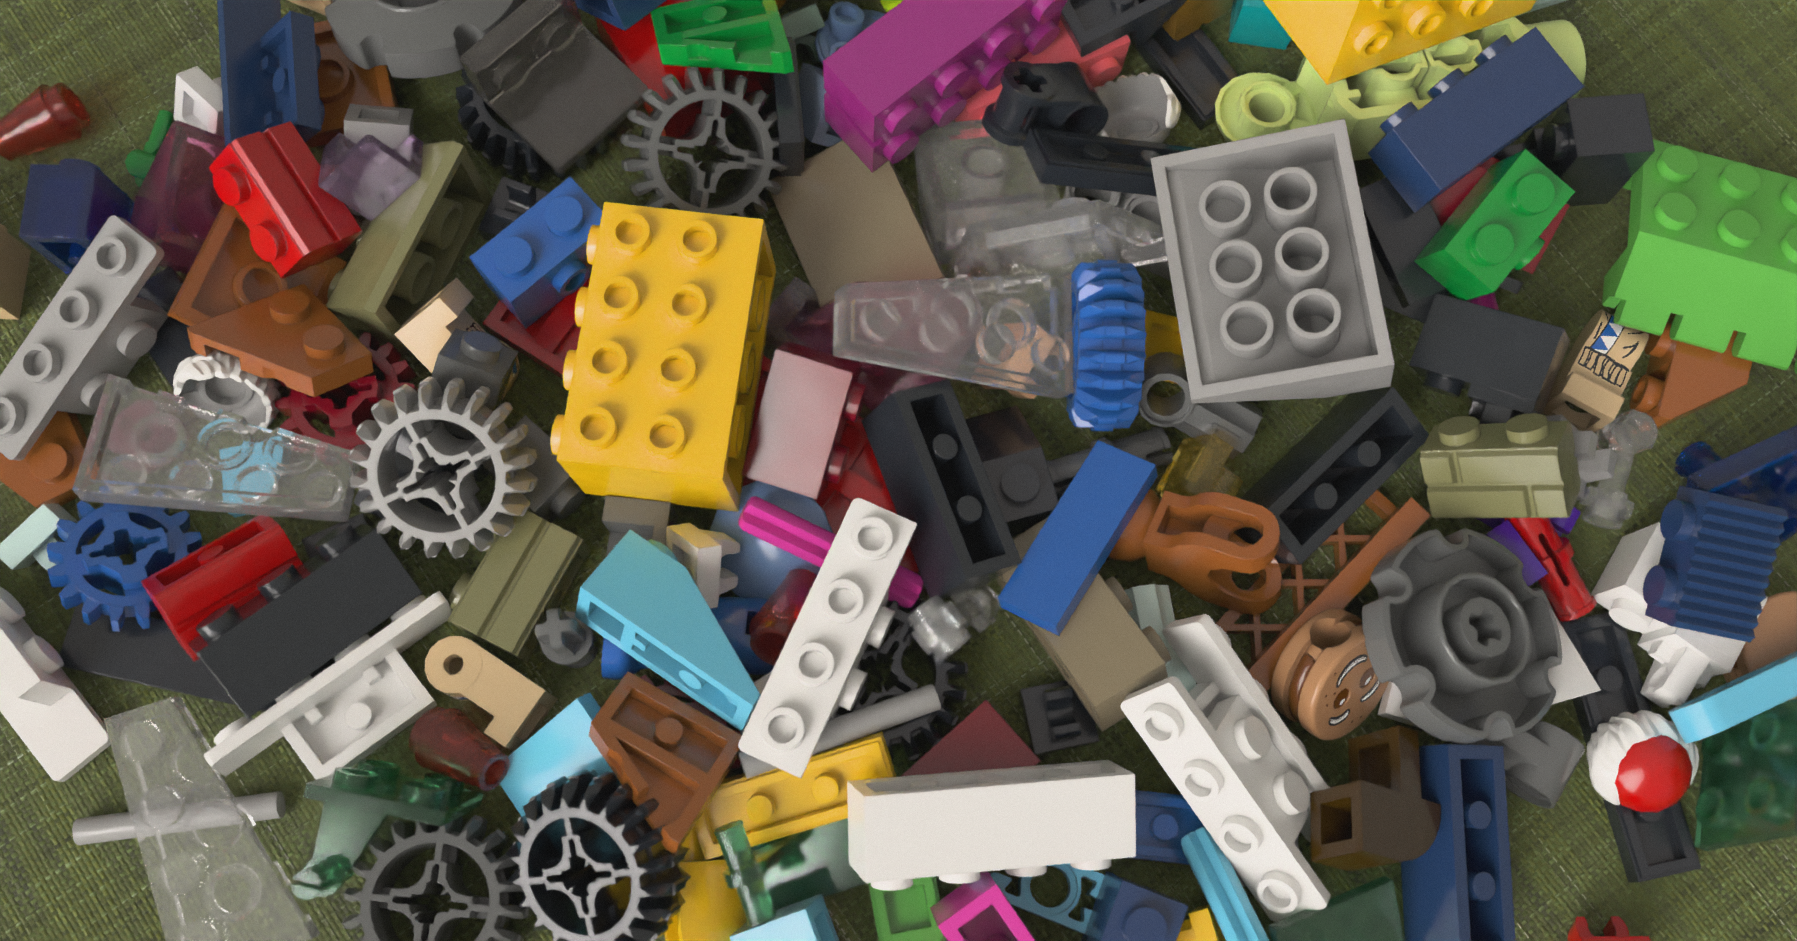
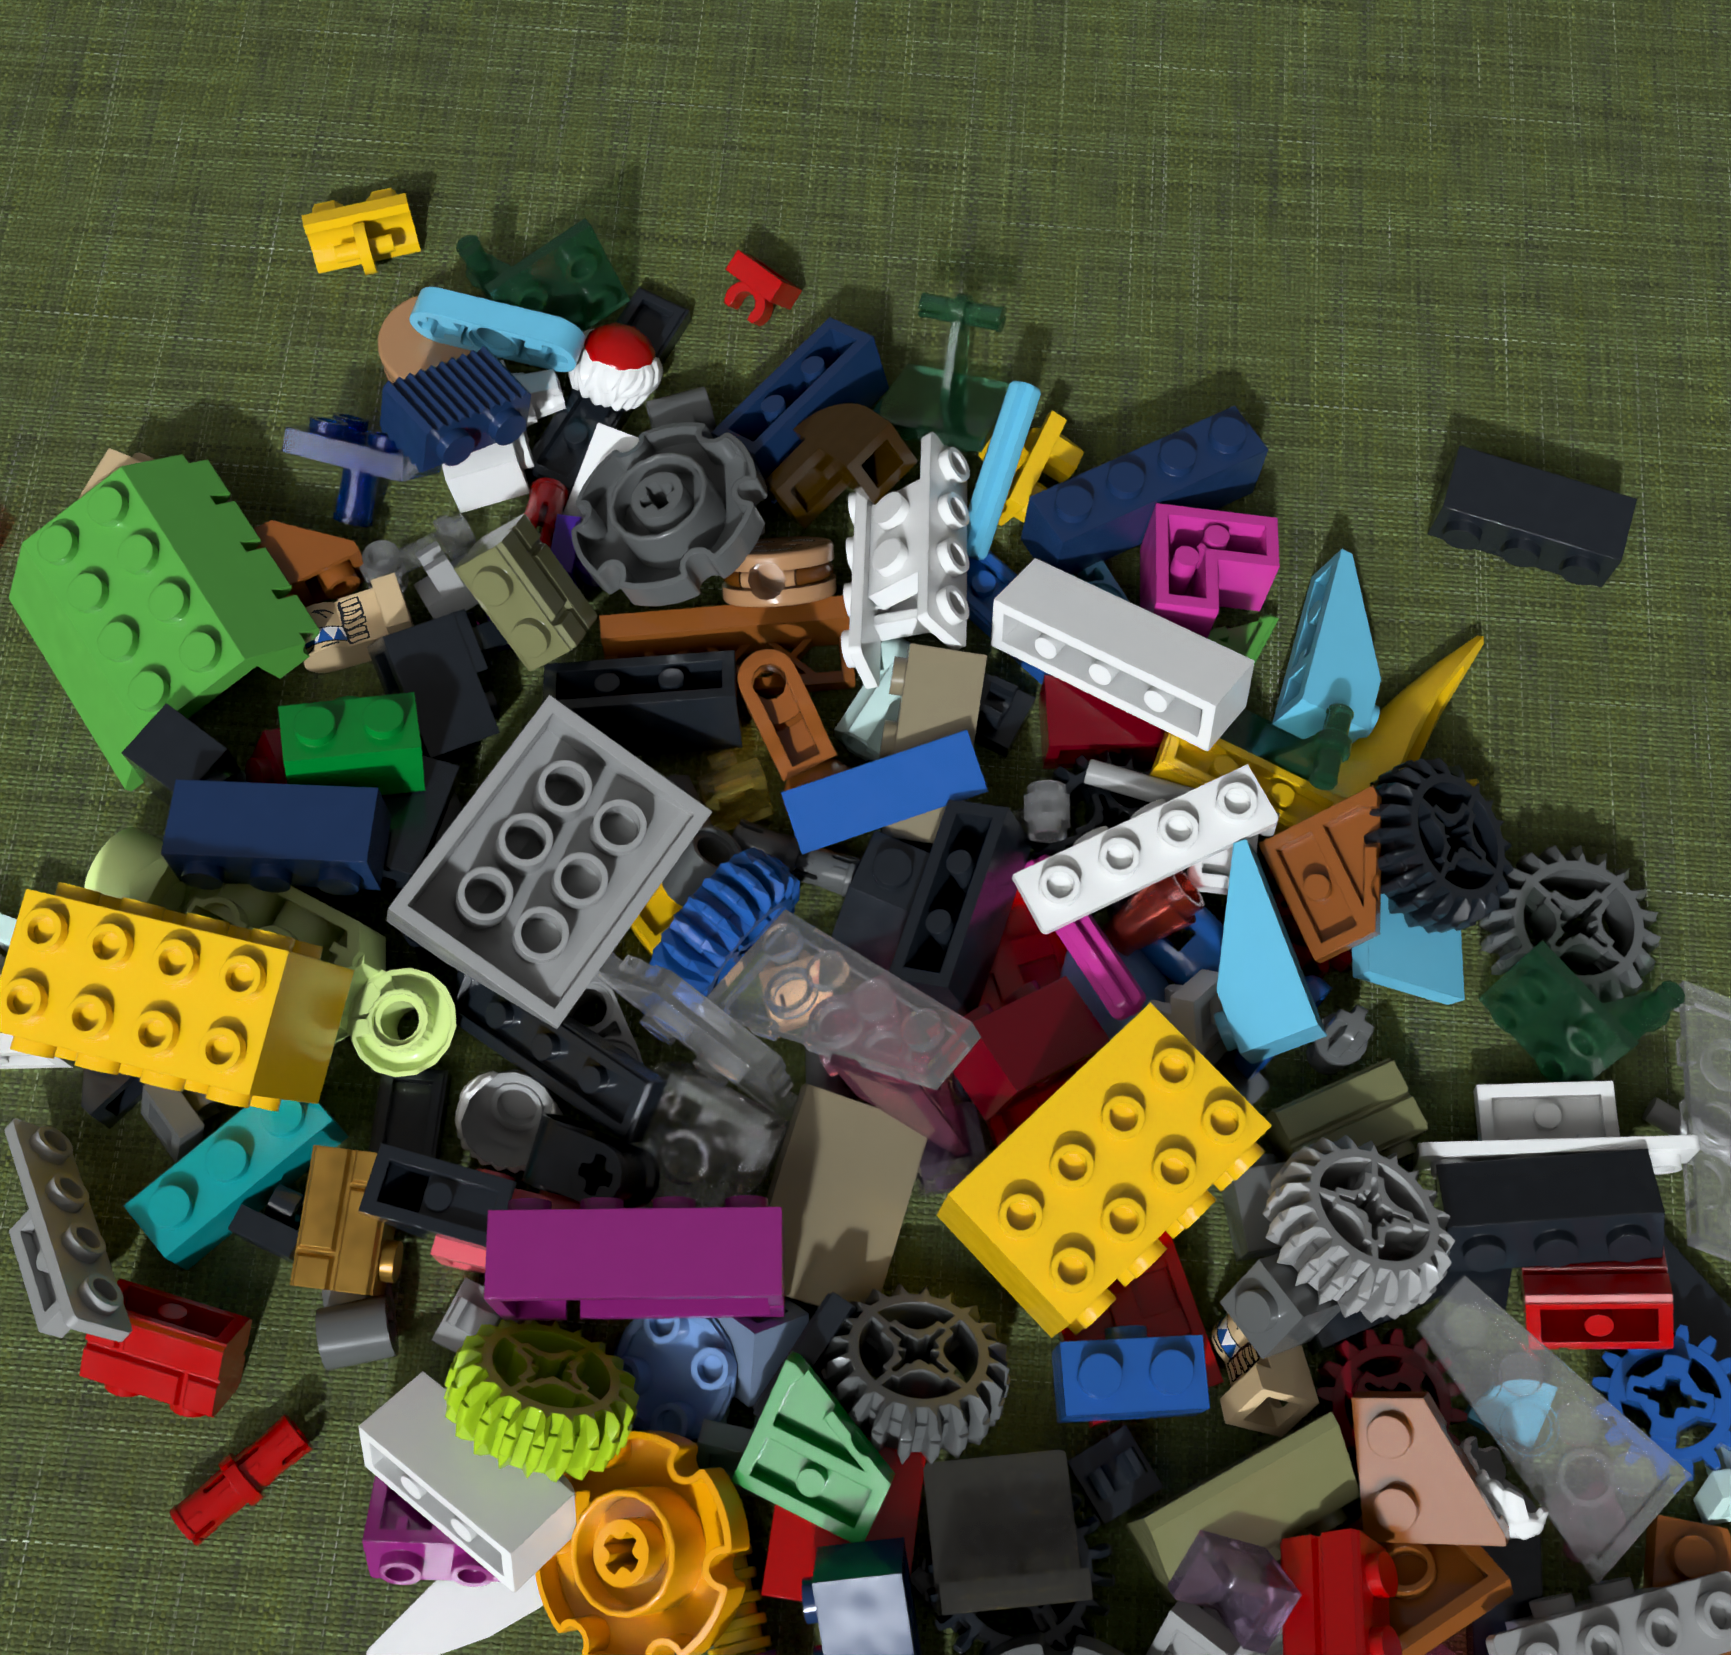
camera: 140 degrees left, 5 degrees down
clear red cone [409,707,510,791] -> none
tan leg [425,636,558,751] -> none

